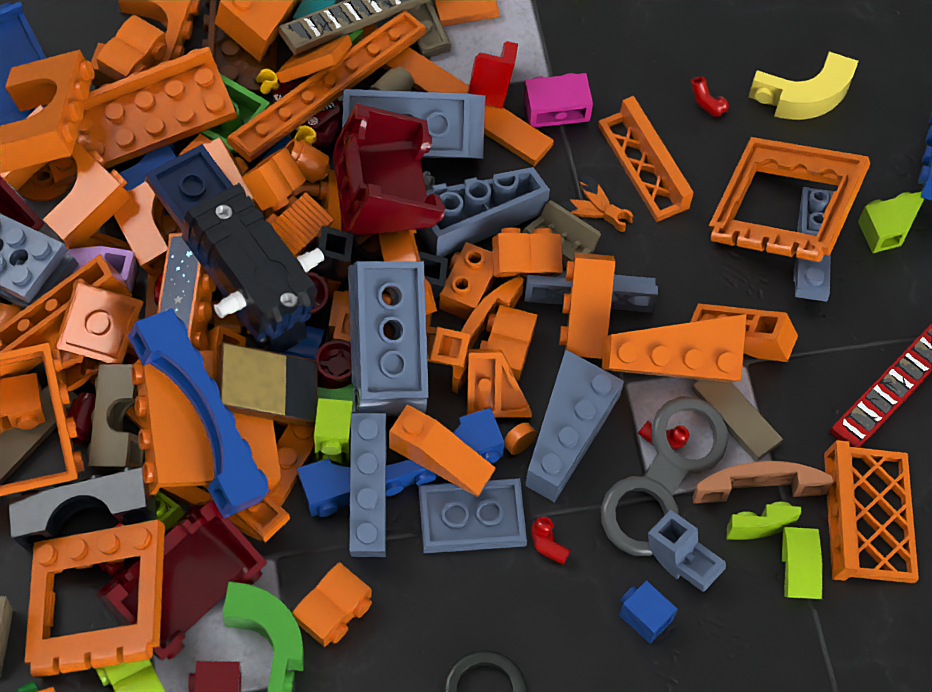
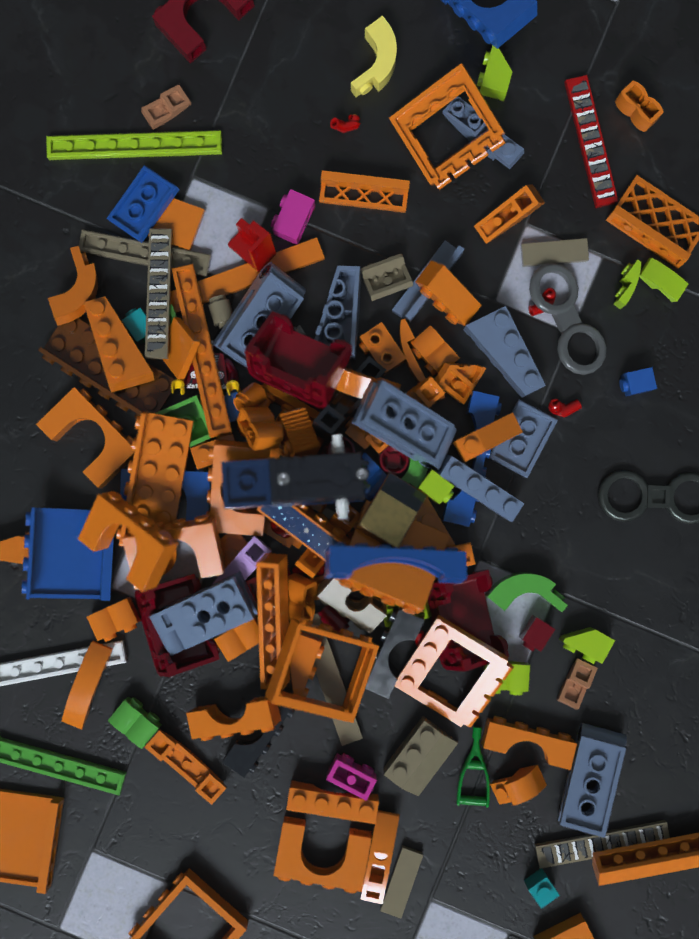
camera: 50 degrees left, 25 degrees up
orange tile [54,281,143,365] -> none
orange brick [96,15,167,81] -> none
orange brick [292,562,372,647] -> none
orange brick [492,228,563,277] -> none
orange tile [504,423,537,455] -> none
orange piece [560,174,633,232] -> none
orange wedge [601,314,746,383] -> none
sand blue brick [648,509,726,592] -> none
nougat slope [692,461,833,504] -> none

